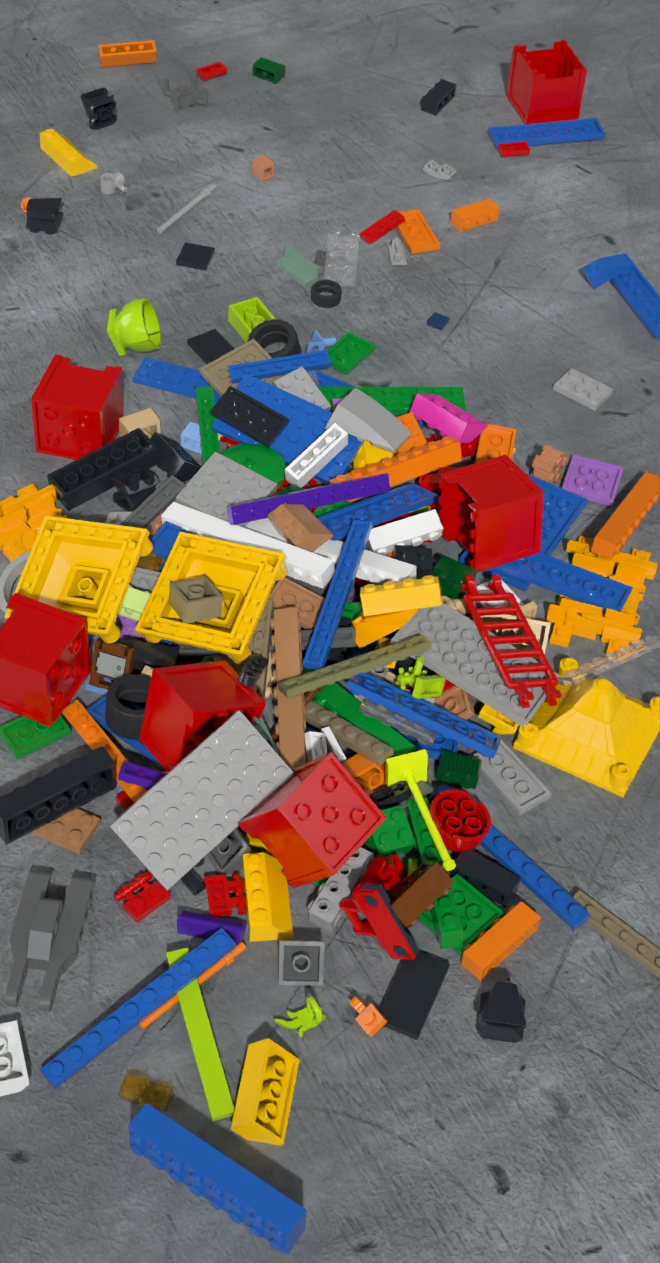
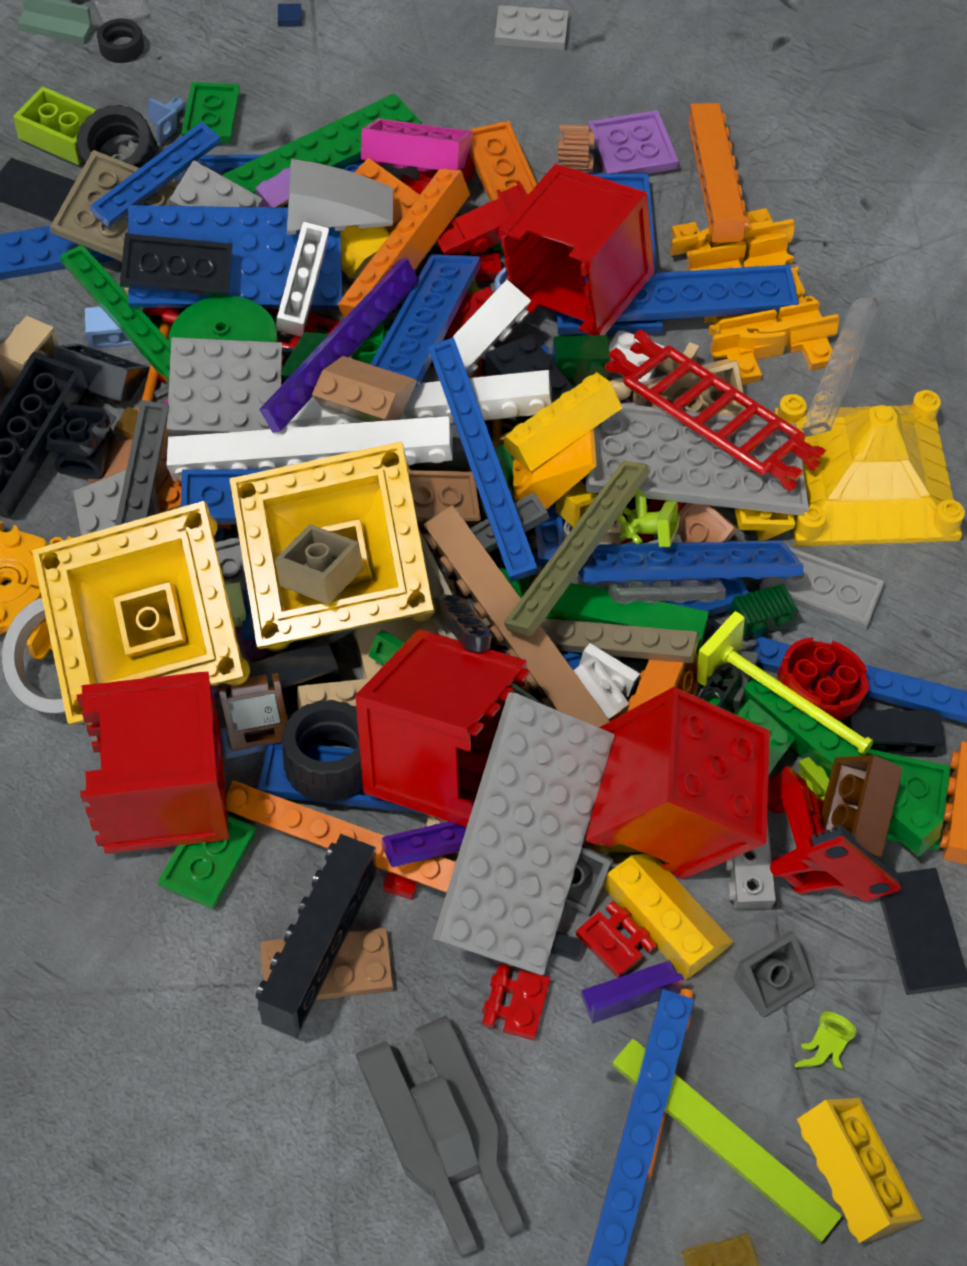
camera: 30 degrees left, 10 degrees up
orange plate [349,996,388,1037] -> none

